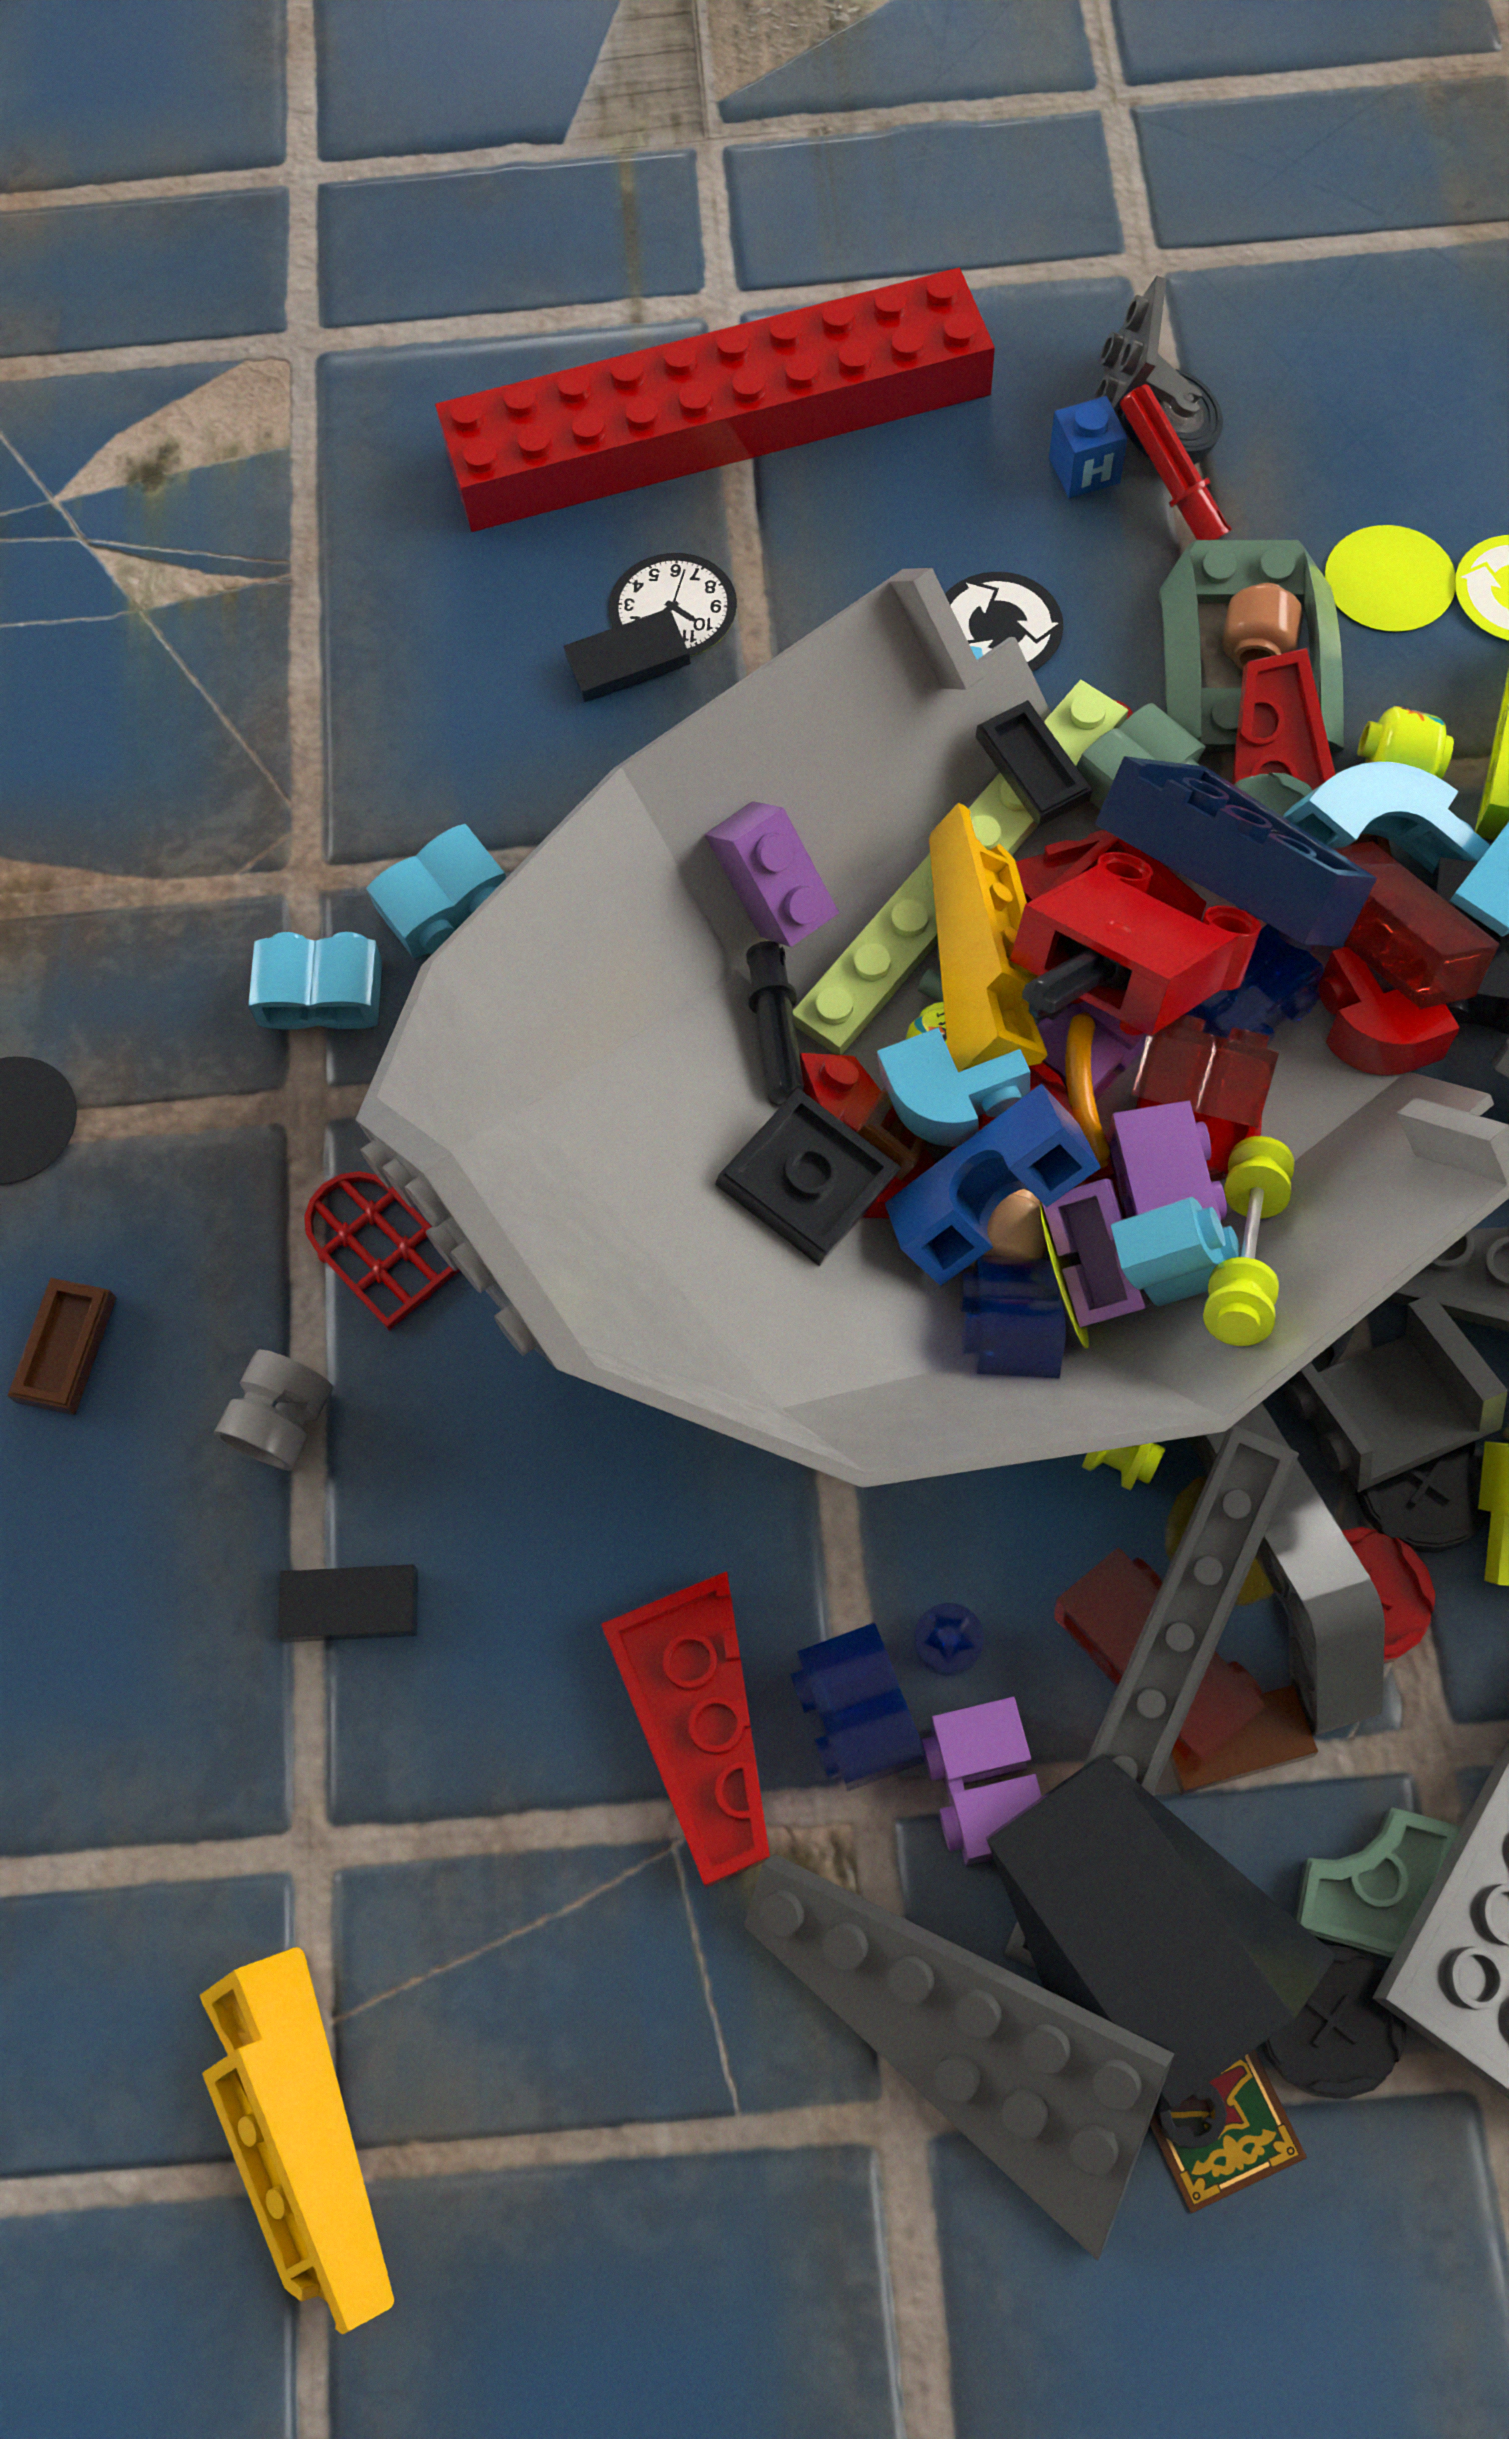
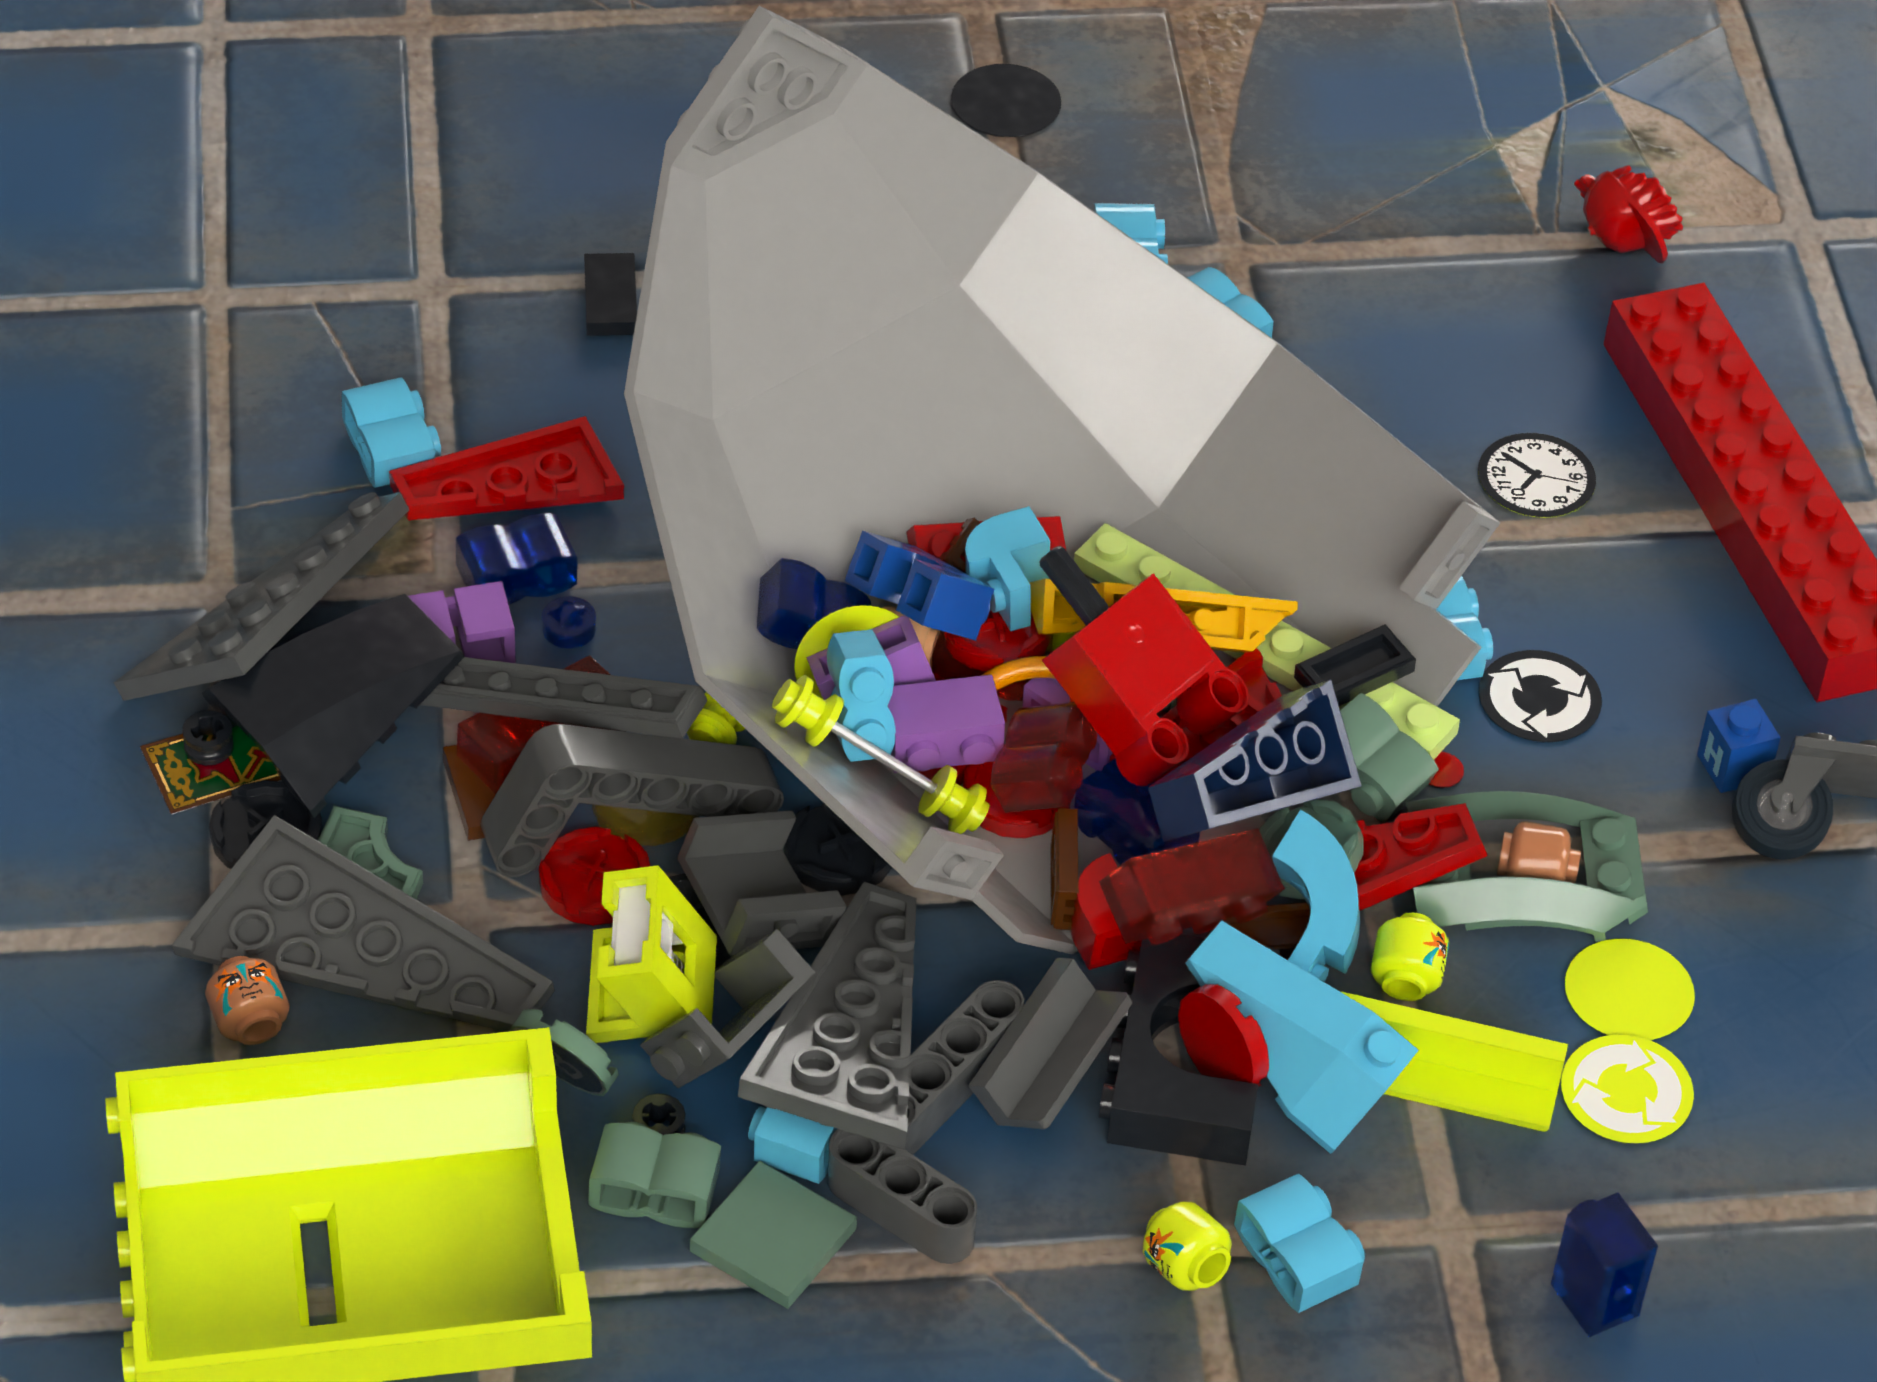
camera: 80 degrees right, 20 degrees down
yellow wedge [199,1947,394,2335] -> none
black tile [563,608,691,702] -> none
medium lavender brick [704,801,839,947] -> none
black tile [715,1088,902,1266] -> none
black axle [746,941,804,1105] -> none
red axle [1120,384,1232,540] -> none
none -> medium azure brick [342,377,441,488]
none -> reddish brown tile [1050,808,1079,930]
none -> red hair [1574,165,1683,263]

